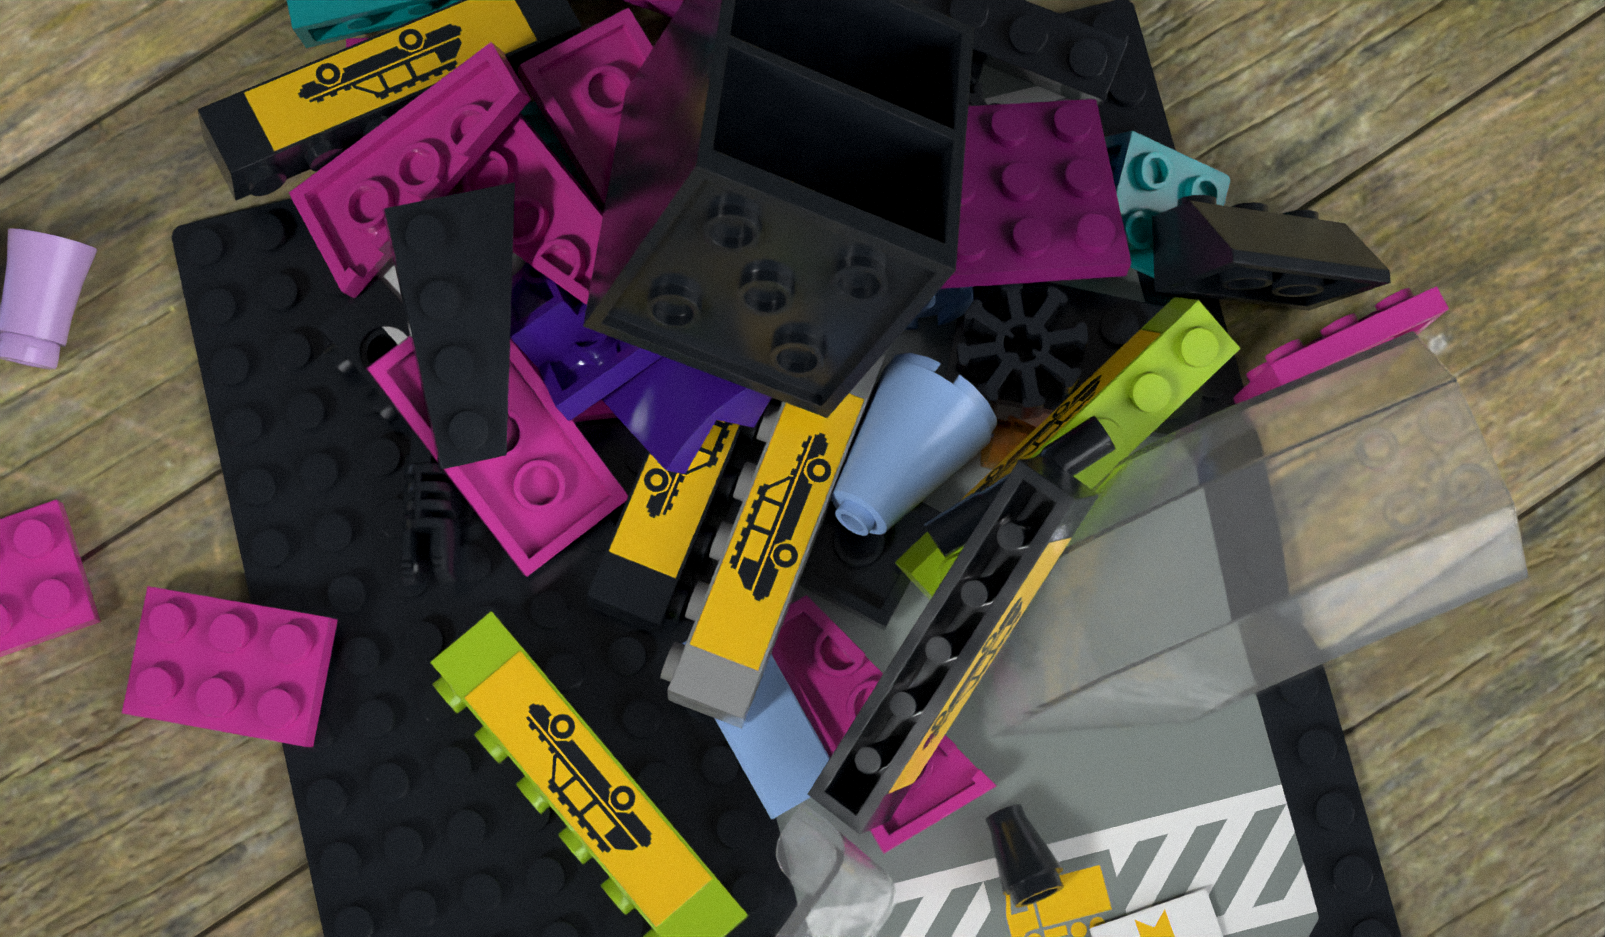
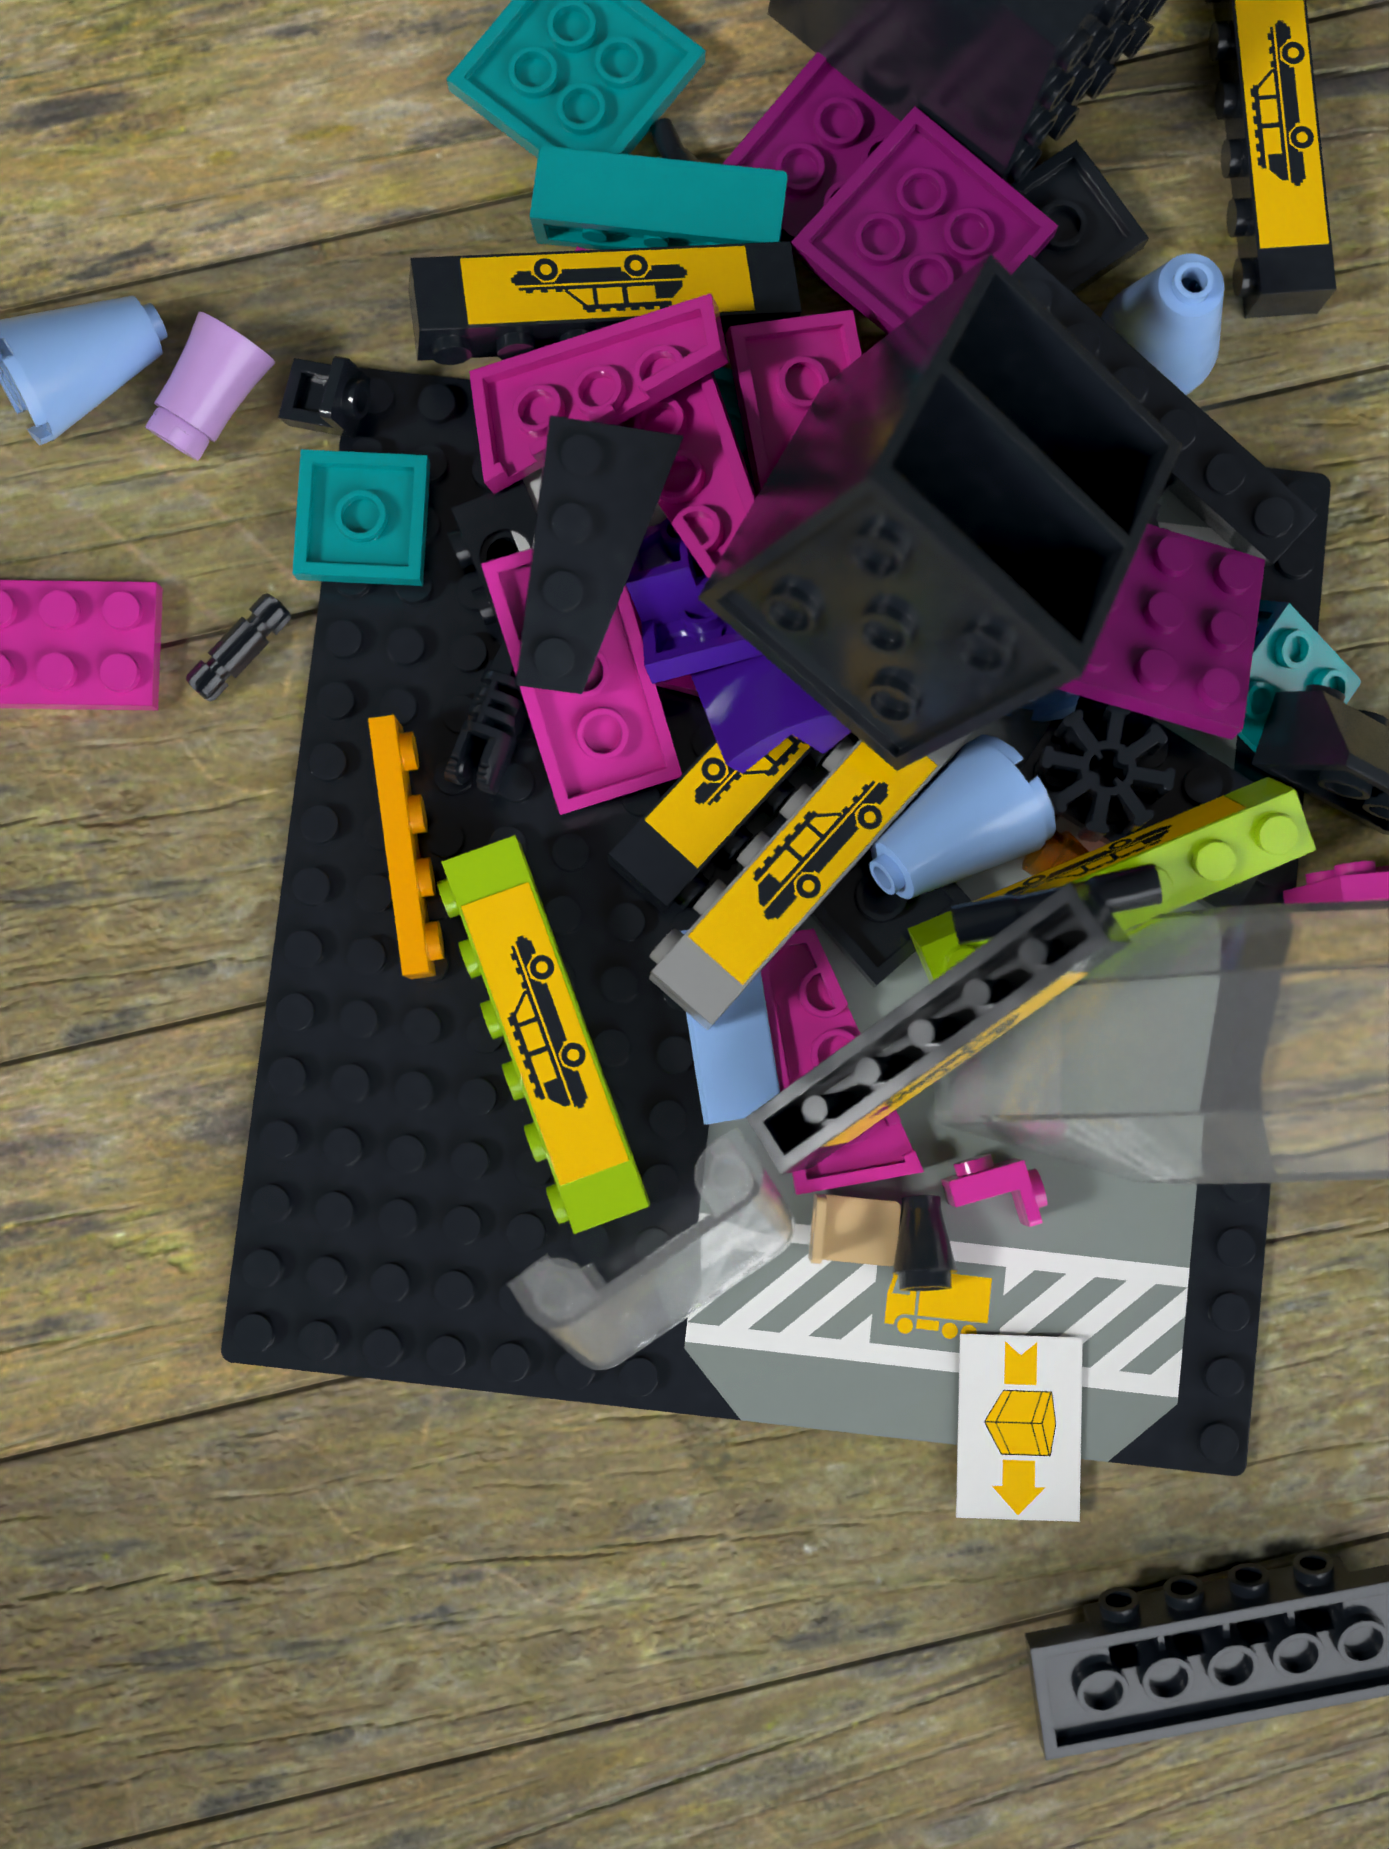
camera: 20 degrees right, 5 degrees up
dark pink plate [122,586,338,747] -> none
none -> black axle [186,593,291,702]
none -> black bracket [278,356,371,438]
none -> teal plate [292,449,431,586]
none -> light orange plate [368,715,444,979]
none -> tan bracket [808,1193,901,1266]
none -> dark pink bracket [941,1154,1048,1227]

